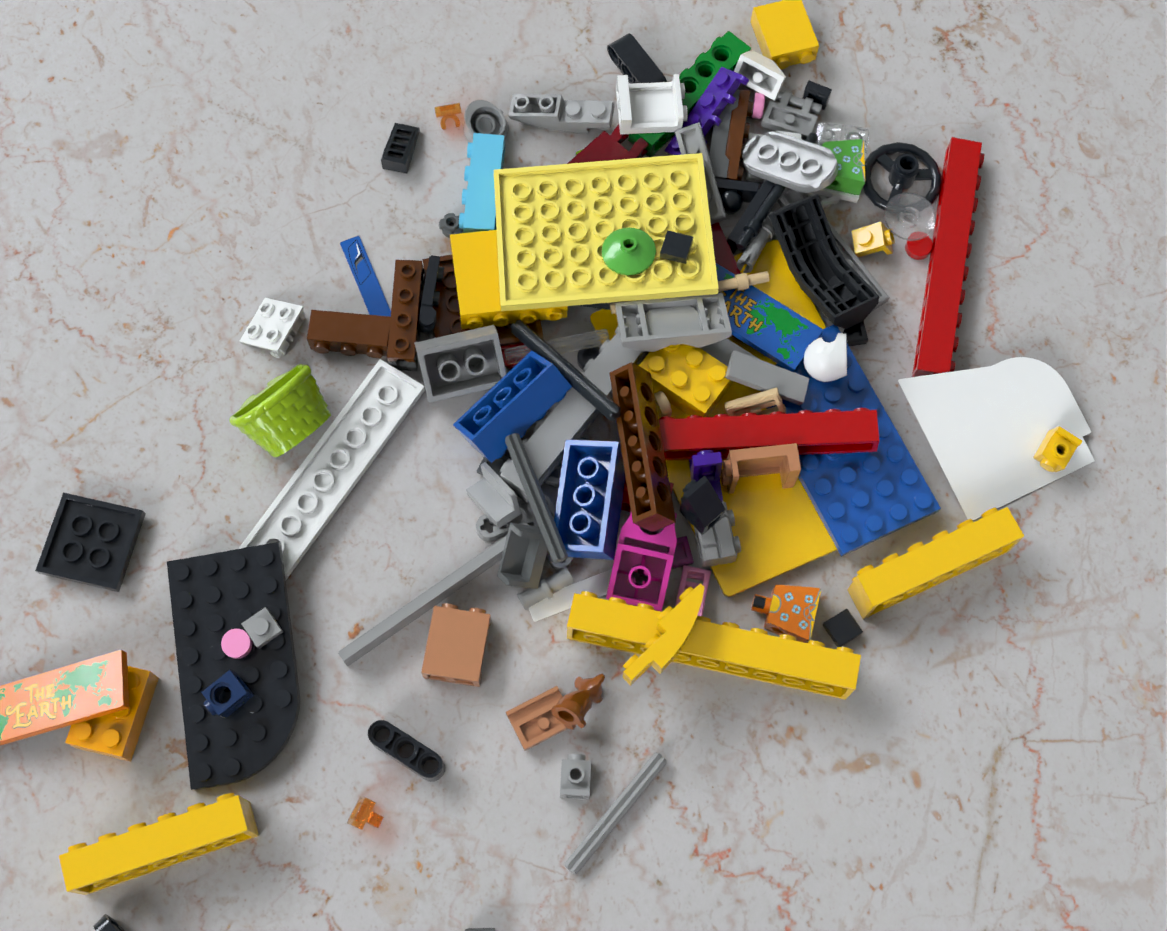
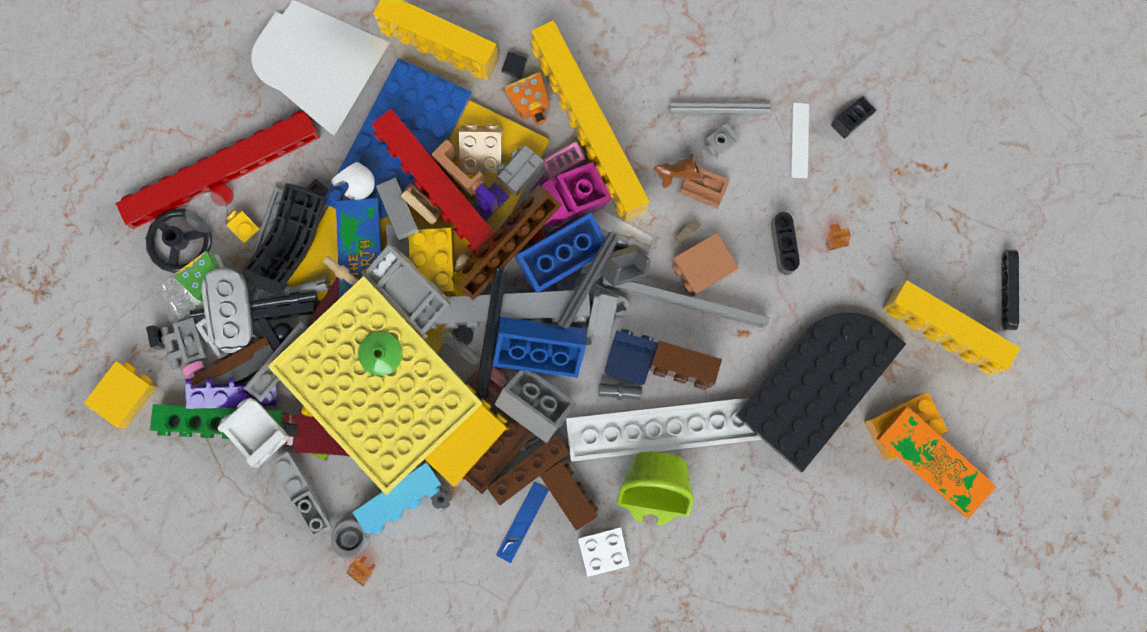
camera: 130 degrees left, 10 degrees up
black plate [35,492,146,592] -> none
dark blue brick [201,670,254,718] -> none
bright pink tile [221,629,253,659] -> none
light grey plate [241,607,283,649] -> none
black slope [381,123,420,174] -> none
black hinge [419,255,444,334] -> none
black beam [607,33,667,84] -> none
yellow slope [622,583,705,686] -> none
black tile [660,230,694,264] -> none
black slope [679,476,726,535] -> none
white slope [734,50,786,100] -> none
yellow brick [1033,426,1082,472] -> none
none -> tan bracket [459,123,503,173]
none -> dark grey pin [598,383,642,400]
none -> dark blue bracket [605,329,658,385]
none -> reddish brown brick [649,340,722,390]
none -> dark tan tile [675,219,701,244]
none -> white sticker [791,103,809,178]

